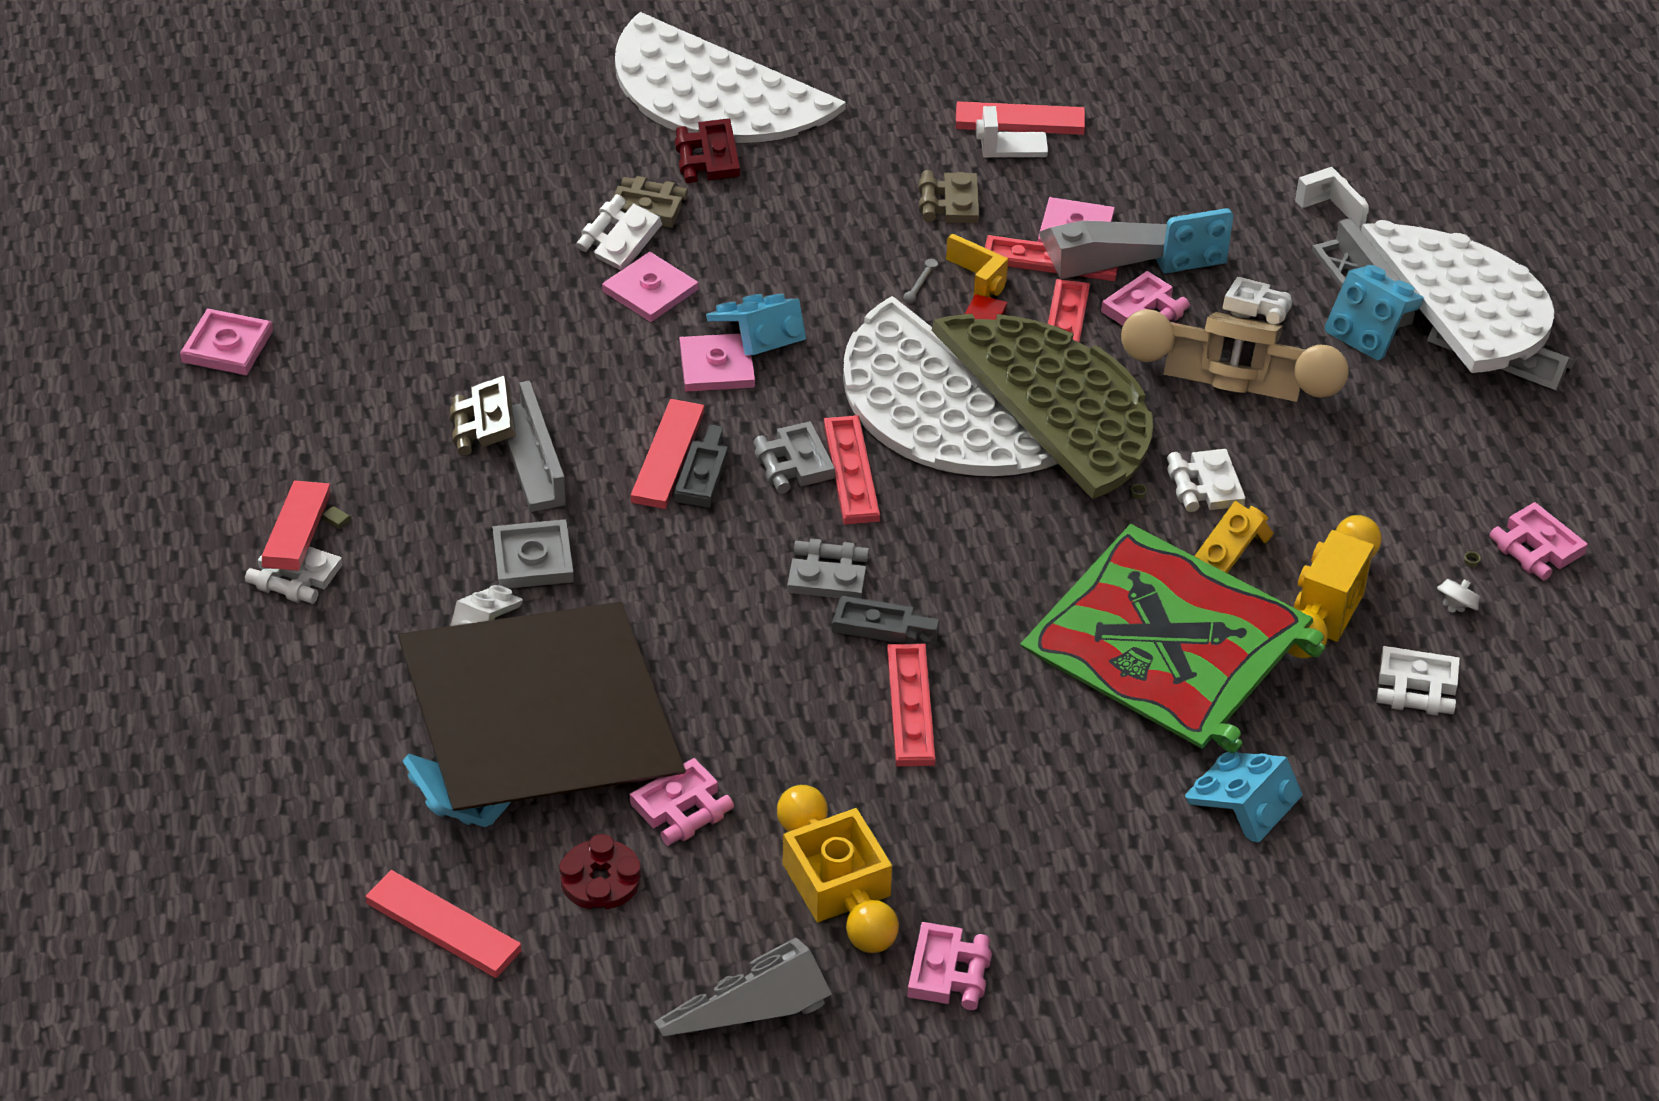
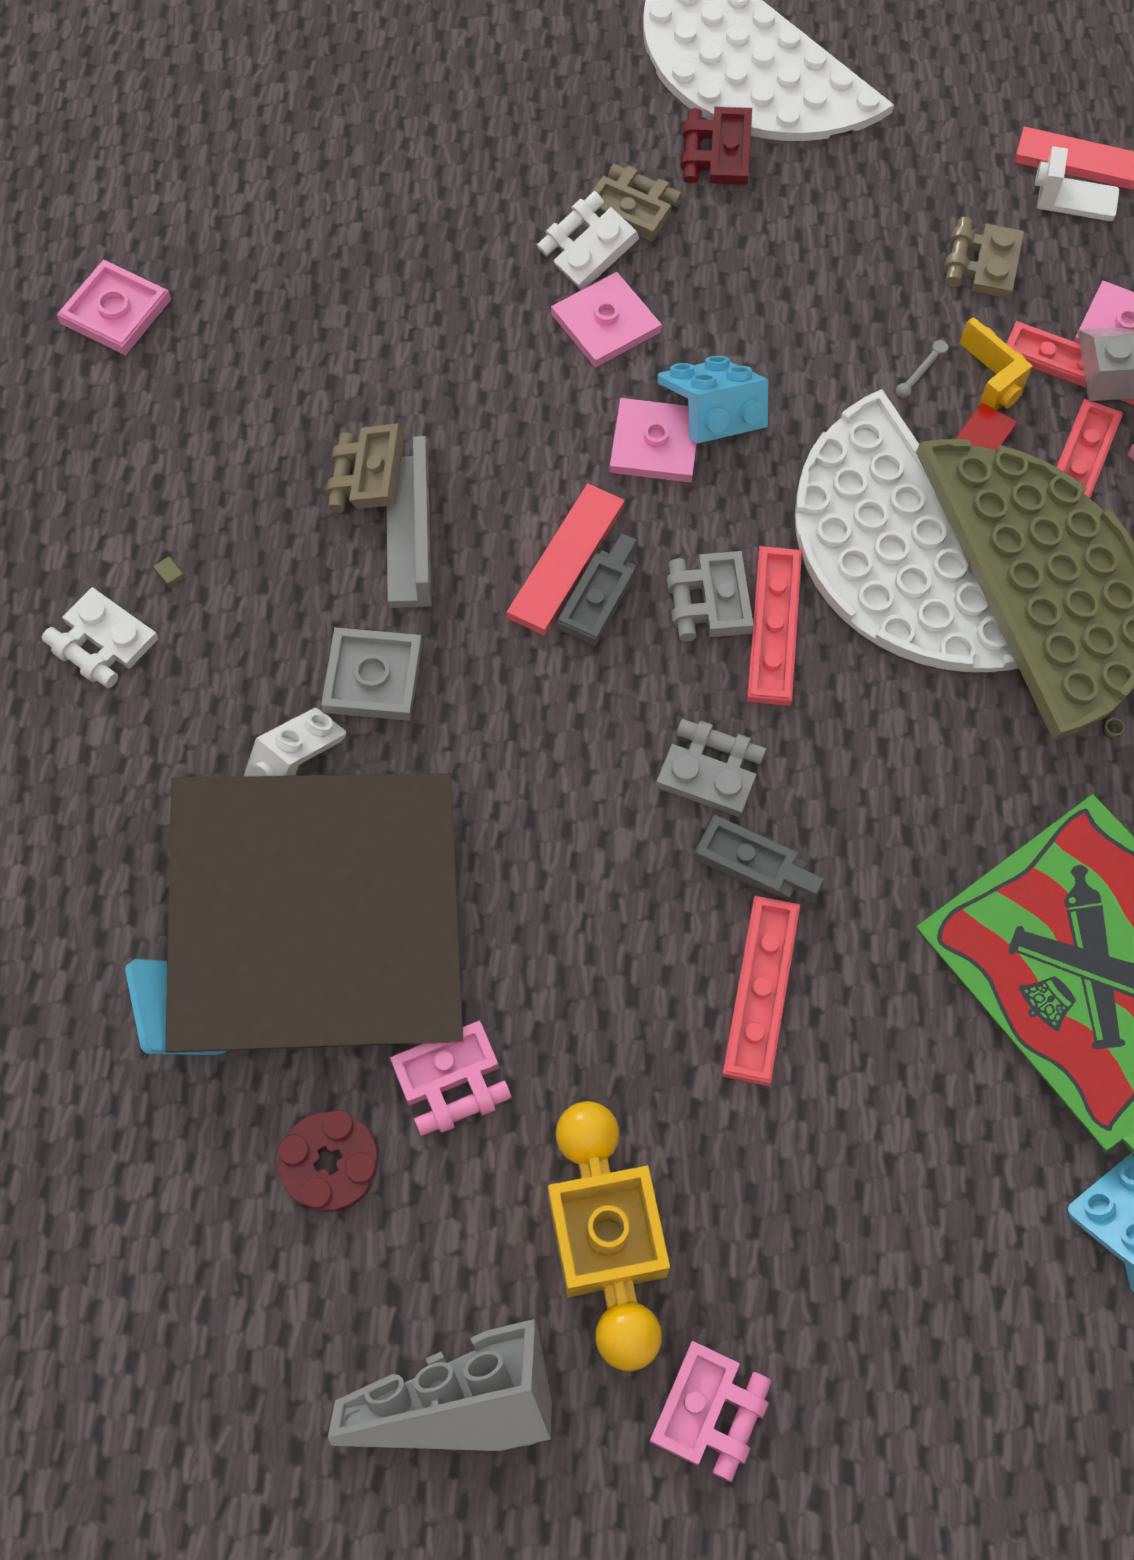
camera: 15 degrees right, 20 degrees up
coral tile [262,480,330,571] -> none
coral tile [365,870,522,978] -> none

